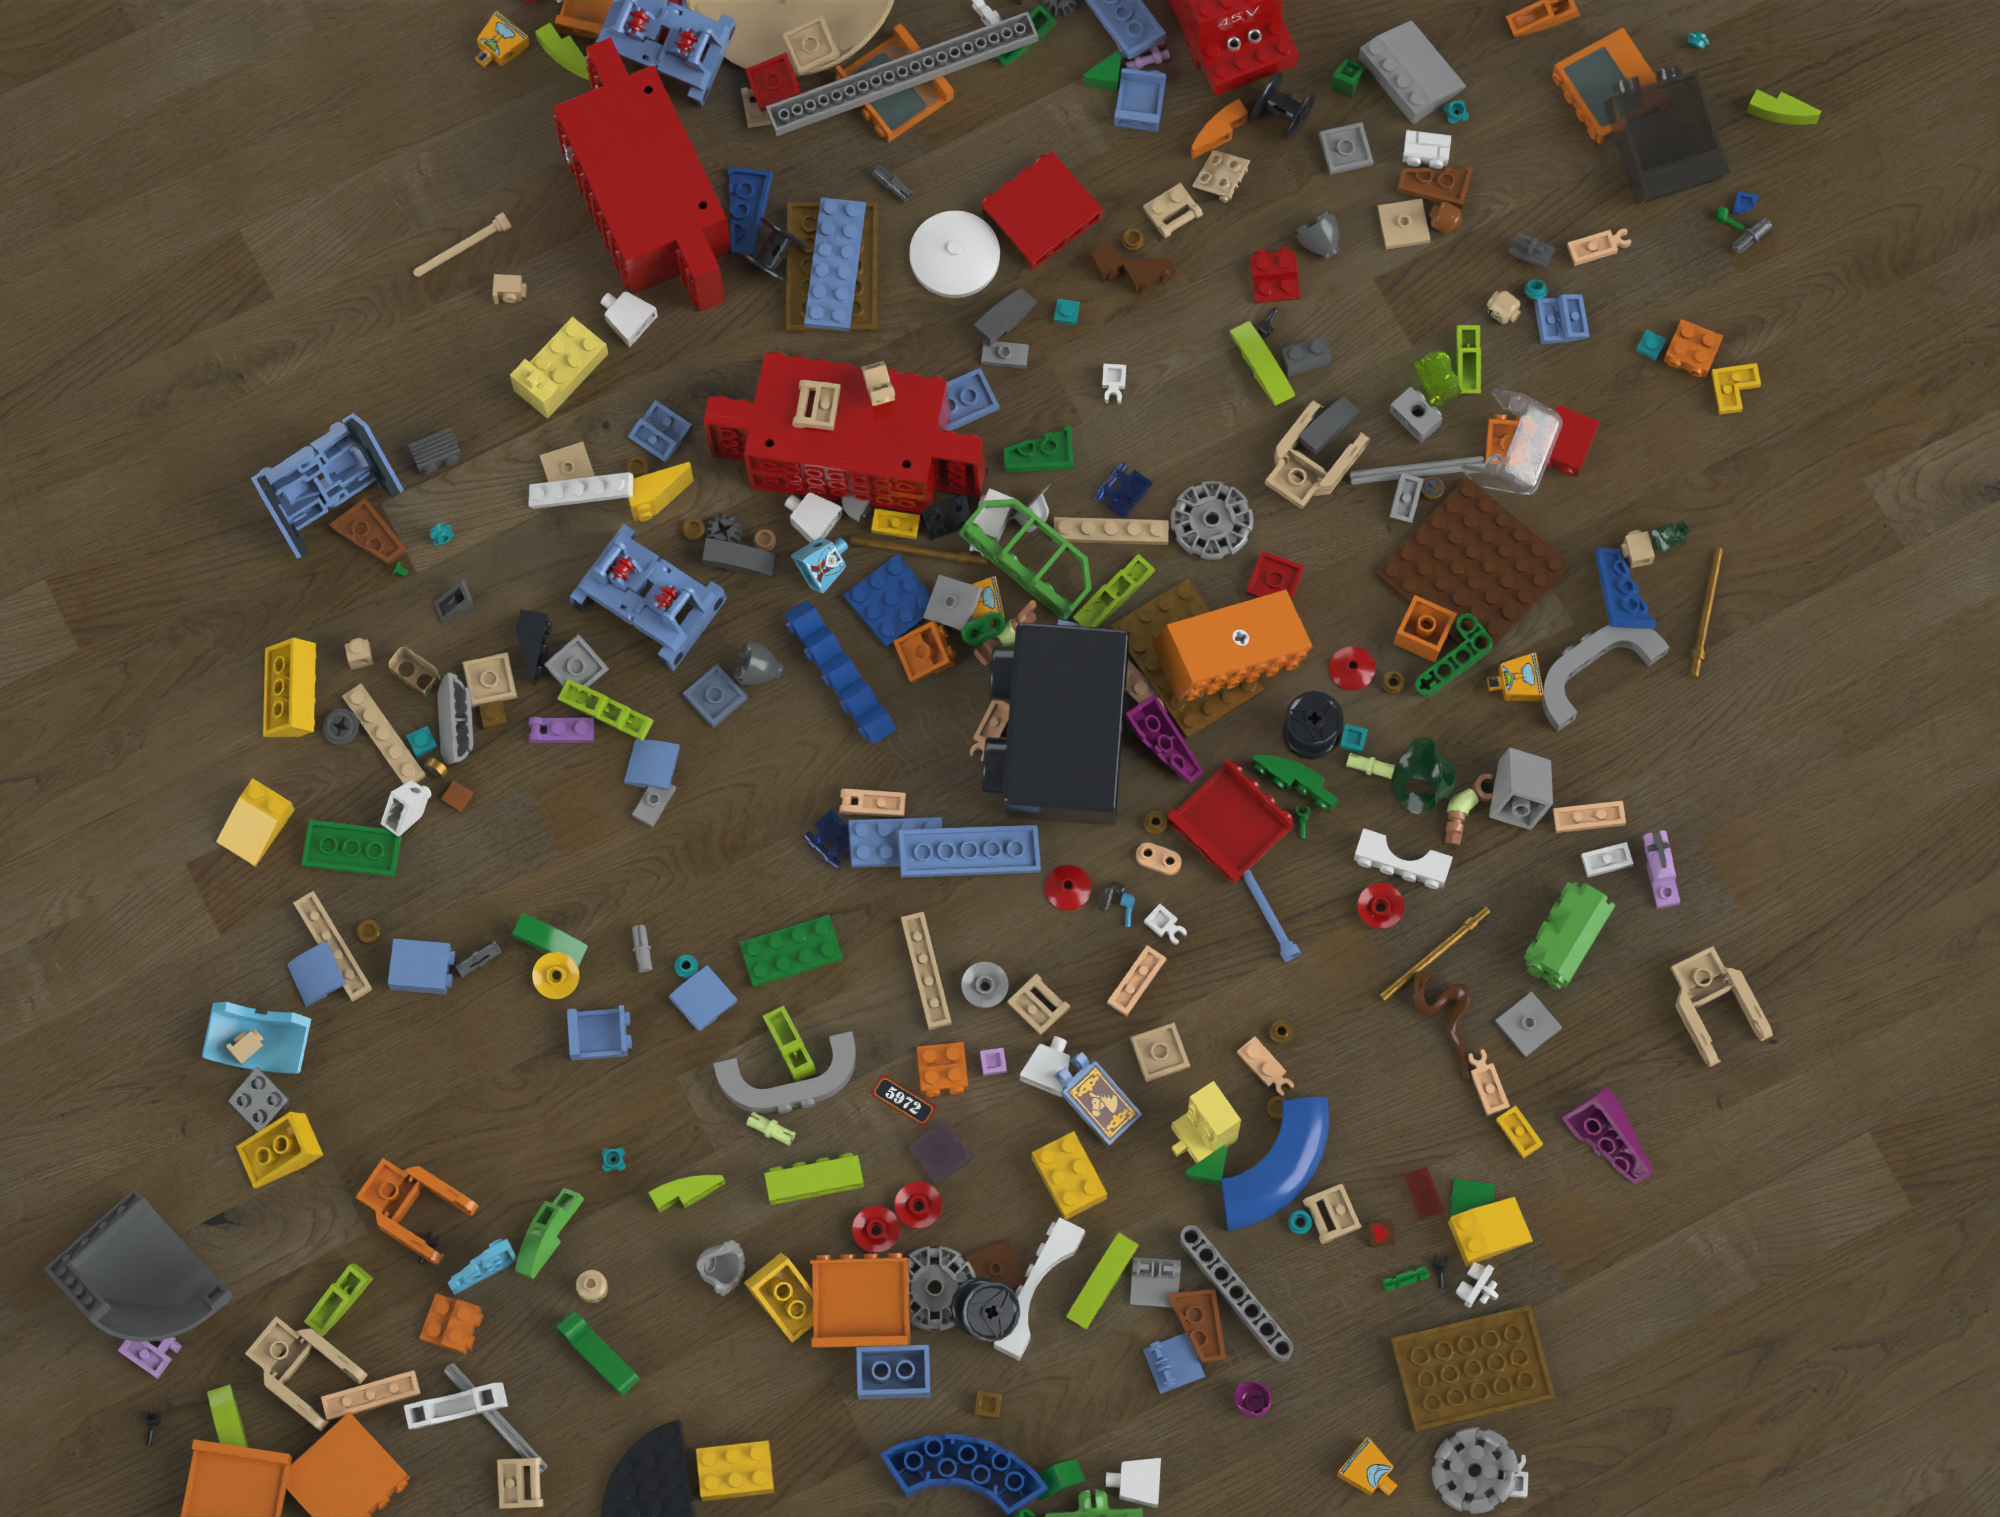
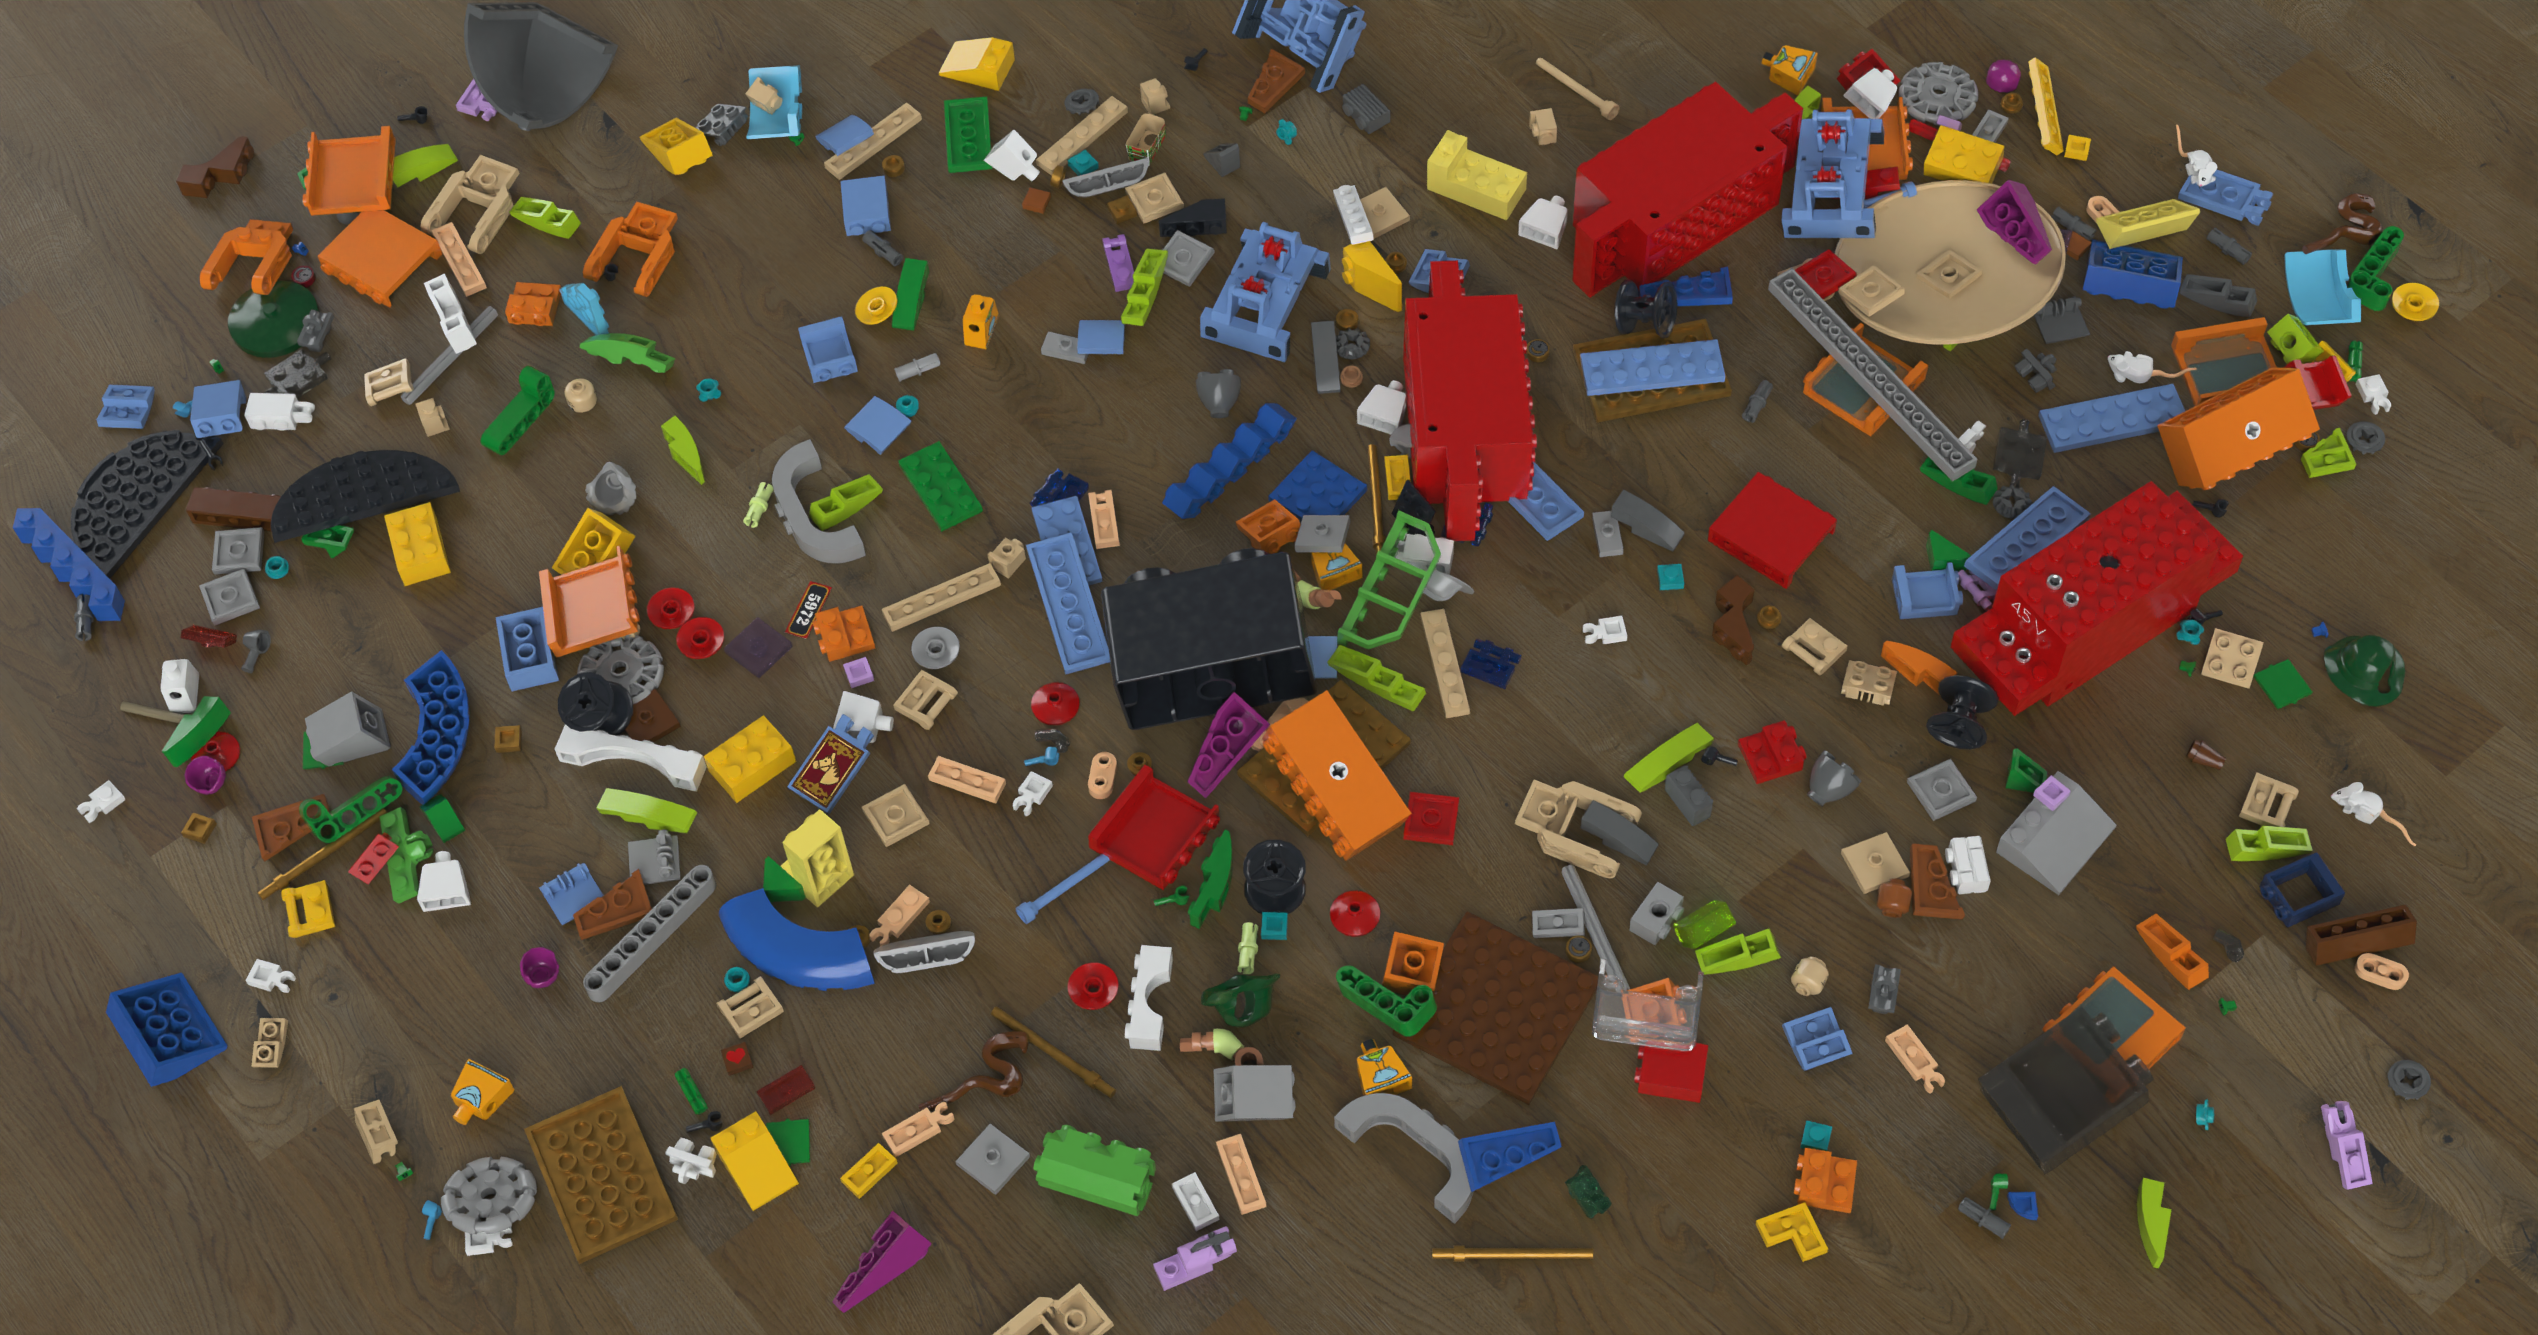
camera: 80 degrees right, 15 degrees down
yellow slope [263,638,316,737] -> none
sand blue tile [682,664,748,728] -> none
lime brick [764,1153,864,1205] -> none
medium azure torso [791,538,848,593] -> none
tan plate [792,380,841,431] -> none
tan brick [861,361,895,406] -> none
white dish [910,211,1000,298] -> none
green plate [961,612,1006,645] -> none
green wing [1004,425,1074,473] -> none
light grey plate [1170,481,1254,560] -> none
pearl gold plate [1382,671,1405,694] -> none
teal plate [1444,100,1469,124] -> none
teal plate [1524,279,1547,300] -> none
tan brick [1621,530,1655,569] -> none
none -> tan brick [416,398,450,437]
none -> light grey brick [874,931,975,973]
none -> light orange torso [963,294,999,349]
none -> tan brick [988,537,1026,579]
none -> black hand [1184,48,1208,71]
none -> lavender plate [2033,775,2071,811]

